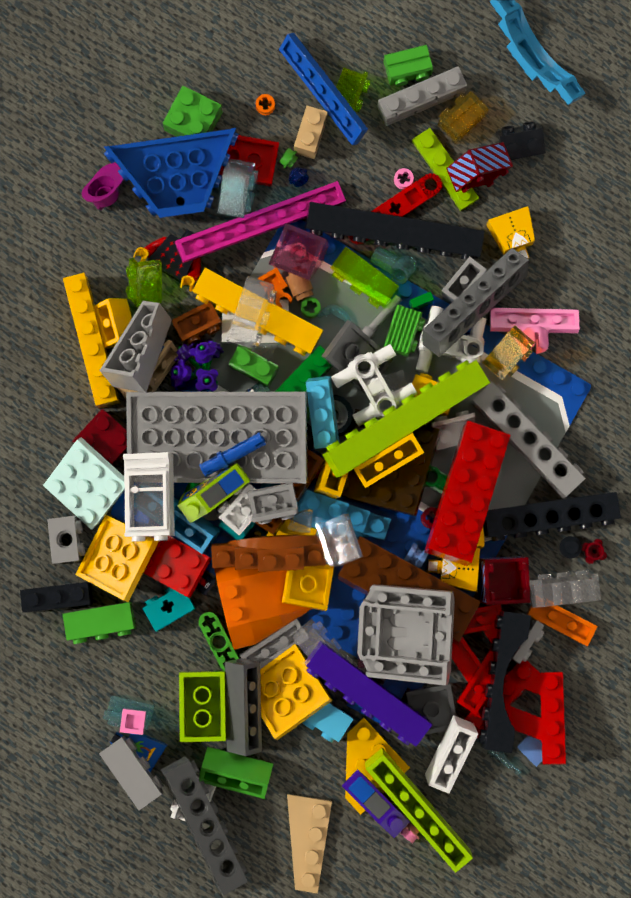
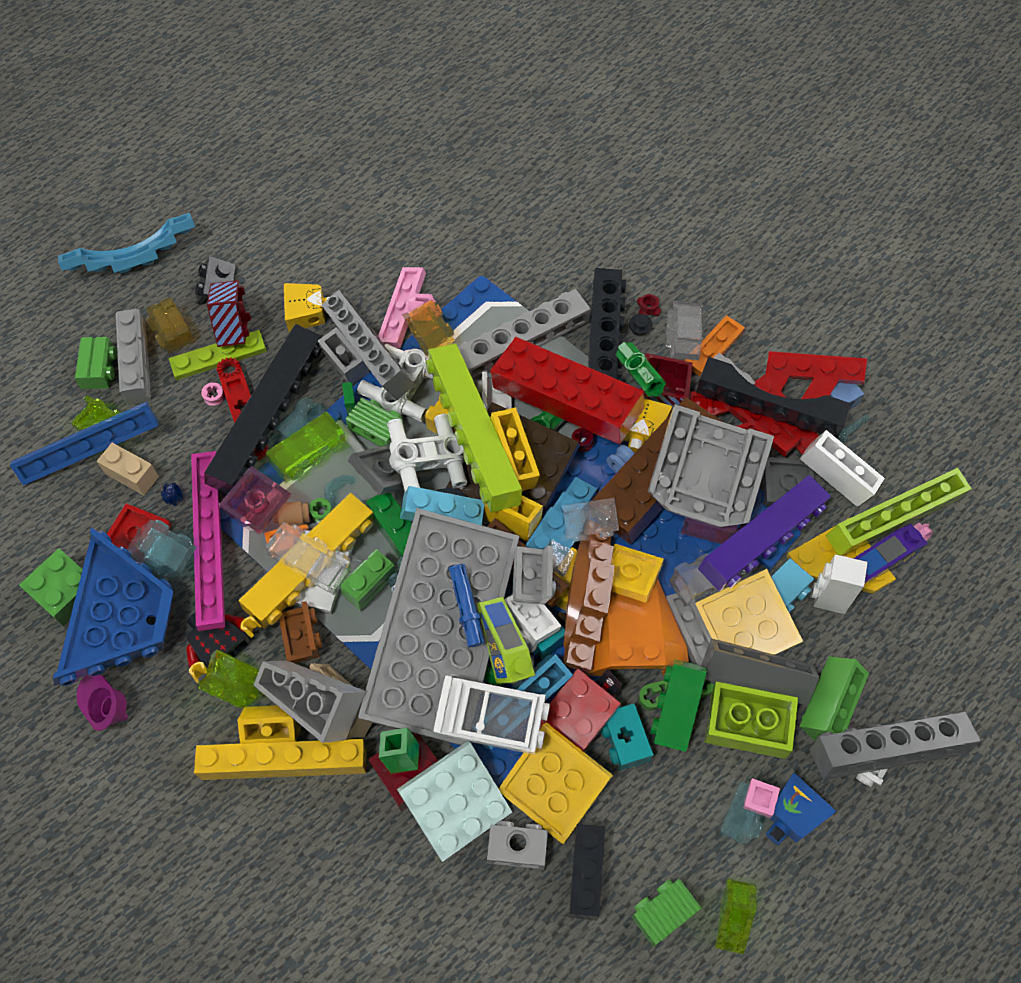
camera: 75 degrees left, 20 degrees down
bright green brick [62,602,136,644] -> none
light grey brick [99,736,164,811] -> none
dark purple plant [171,341,224,391] -> none
orange bush [255,94,275,116] -> none
bright green plate [279,148,298,168] -> none
tan wing [287,794,332,893] -> none
none -> green brick [379,728,419,773]
none -> green piece [615,342,666,397]
none -> bright green brick [632,879,702,947]
none -> green brick [650,659,707,752]
none -> clear neon green slope [715,878,757,955]
none -> white brick [811,555,867,614]

